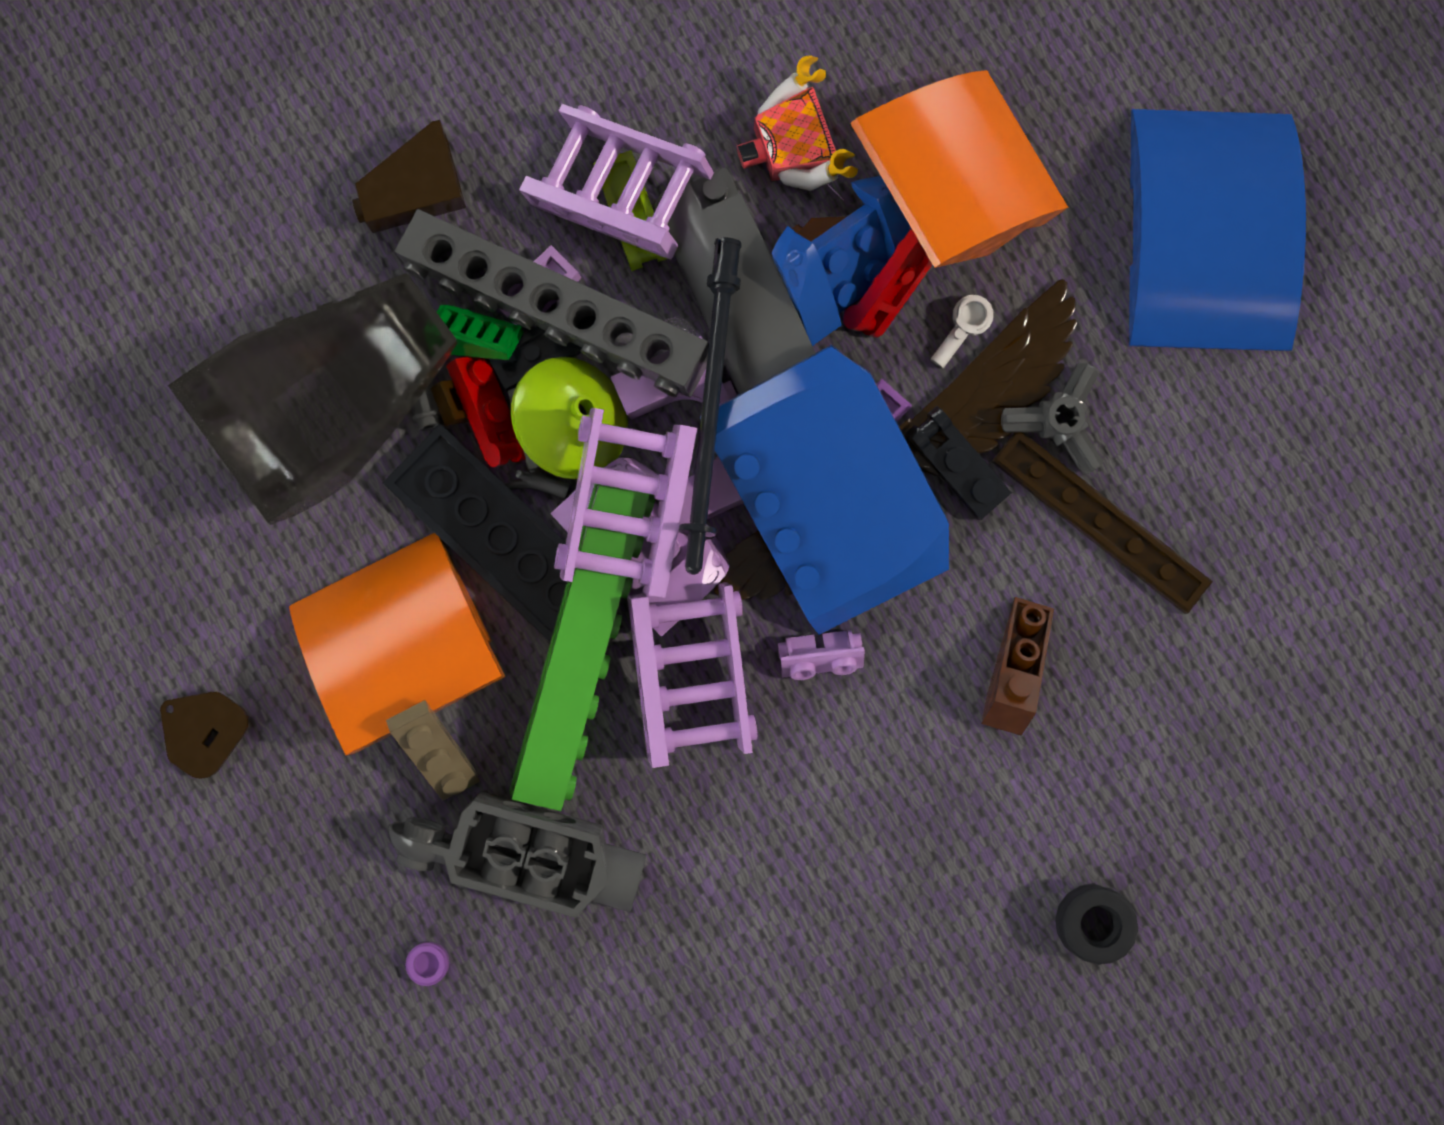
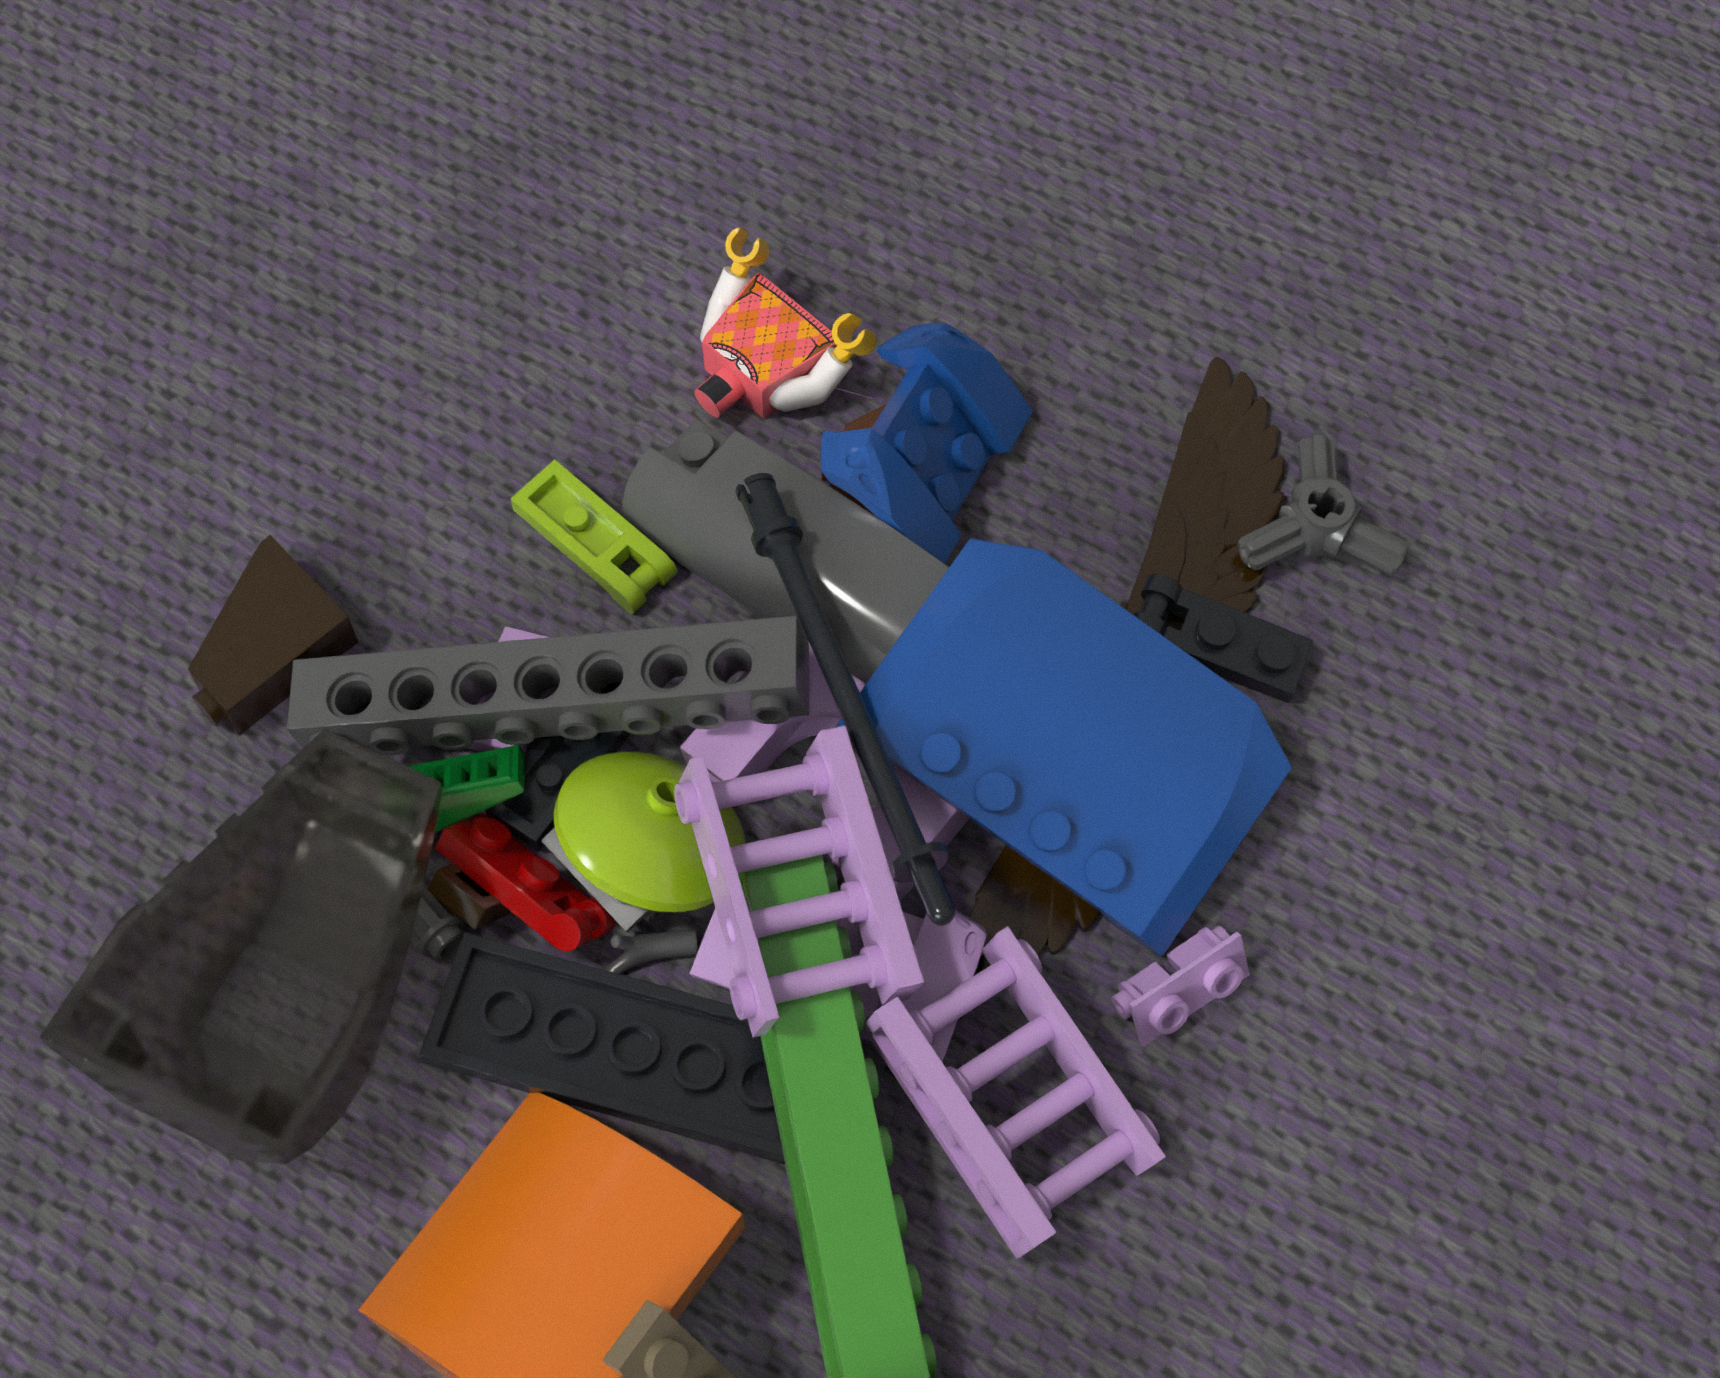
camera: 20 degrees left, 20 degrees down
lavender fence [519,104,714,260] -> none
red plate [843,229,933,338] -> none
orange slope [850,70,1069,268] -> none
white plate [930,295,993,369] -> none
reddish brown slope [981,597,1054,736] -> none
dark brown tile [991,432,1213,614] -> none
blue slope [1129,109,1306,351] -> none

